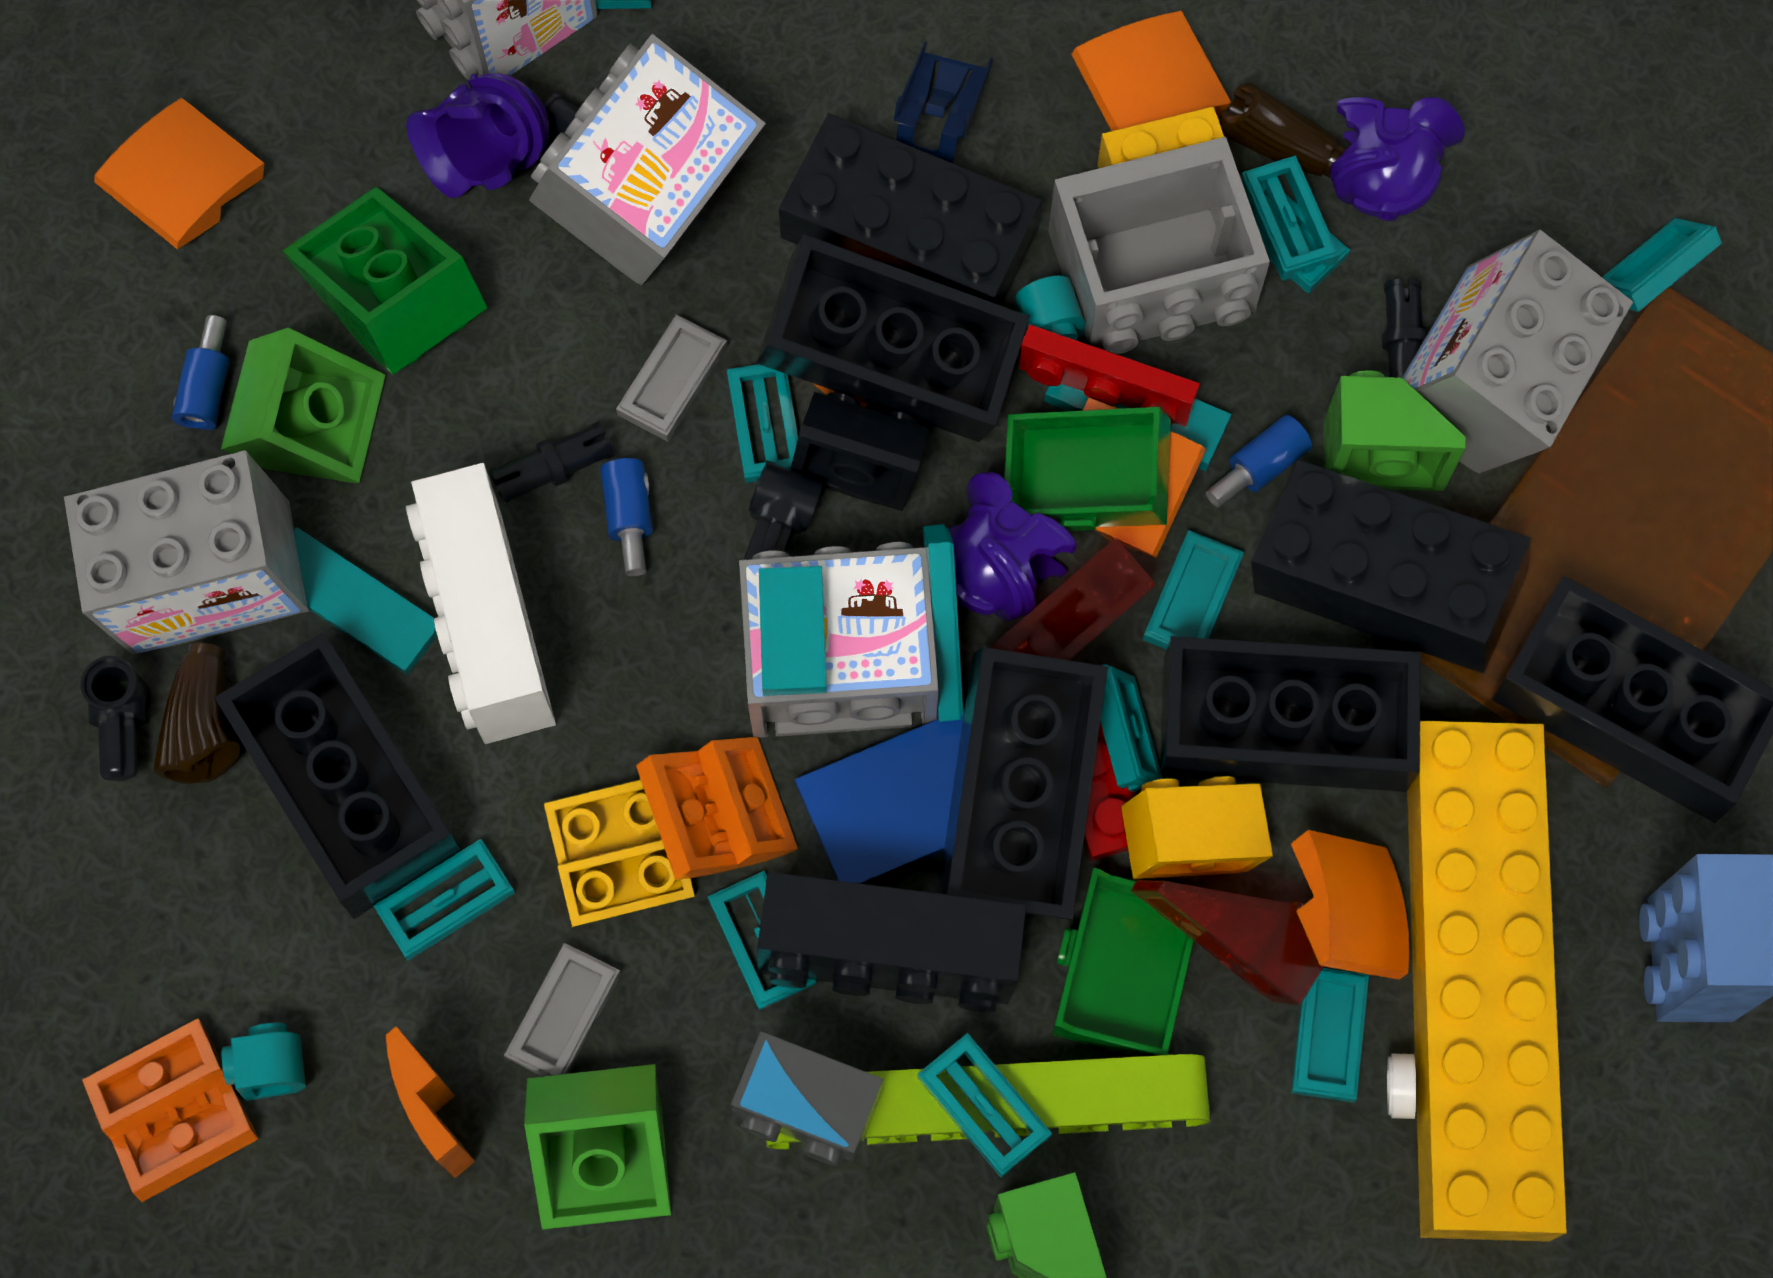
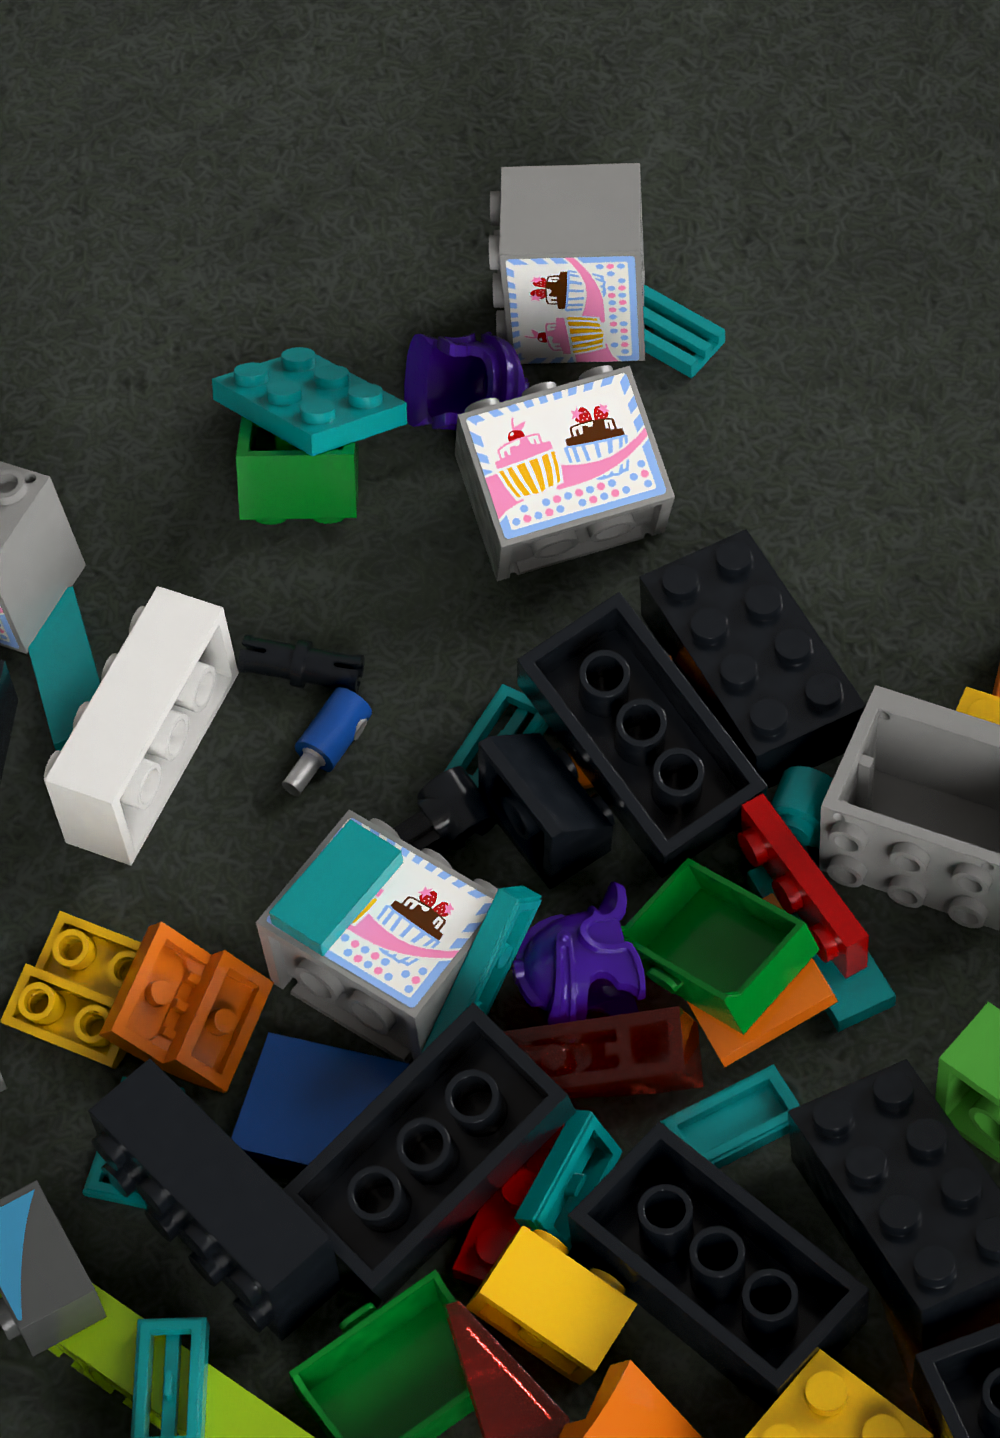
camera: 45 degrees right, 15 degrees down
orange slope [94,97,264,250] -> none
blue piece [171,315,230,430] -> none
bright green slope [221,328,386,483] -> none
light grey tile [616,314,728,442] -> none
dark blue piece [894,41,993,163] -> none
blue piece [1206,414,1312,508] -> none
none -> teal plate [212,347,407,456]

